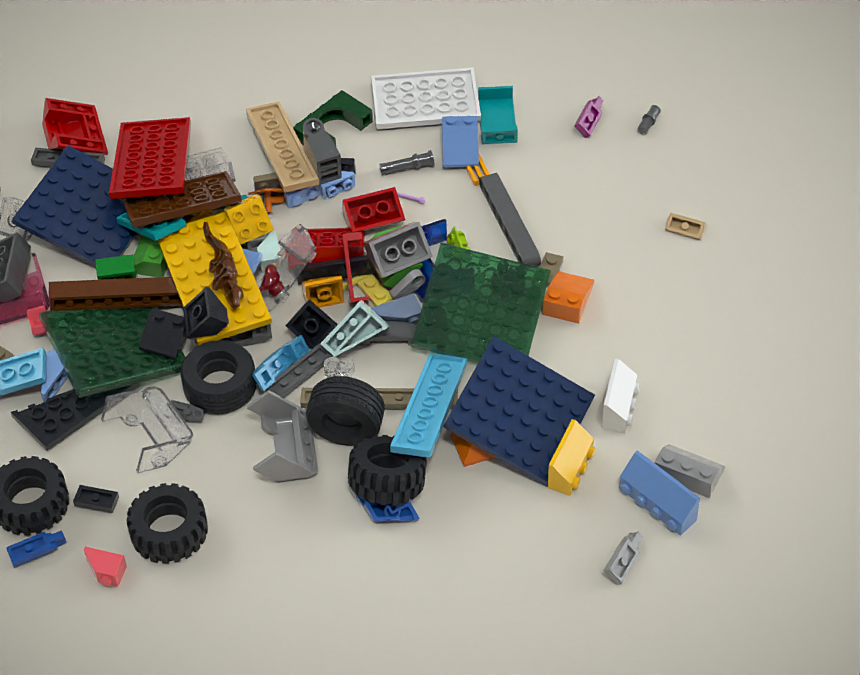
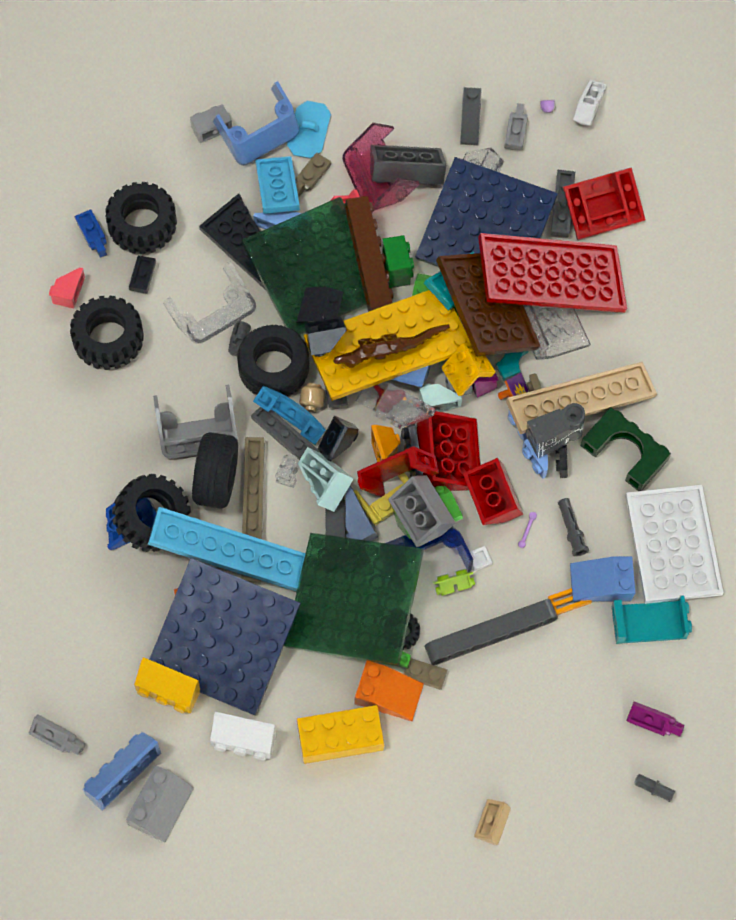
camera: 85 degrees right, 15 degrees up
light grey piece [389,269,425,300] -> none
none -> yellow brick [297,705,384,764]
none -> tan head [299,383,325,412]

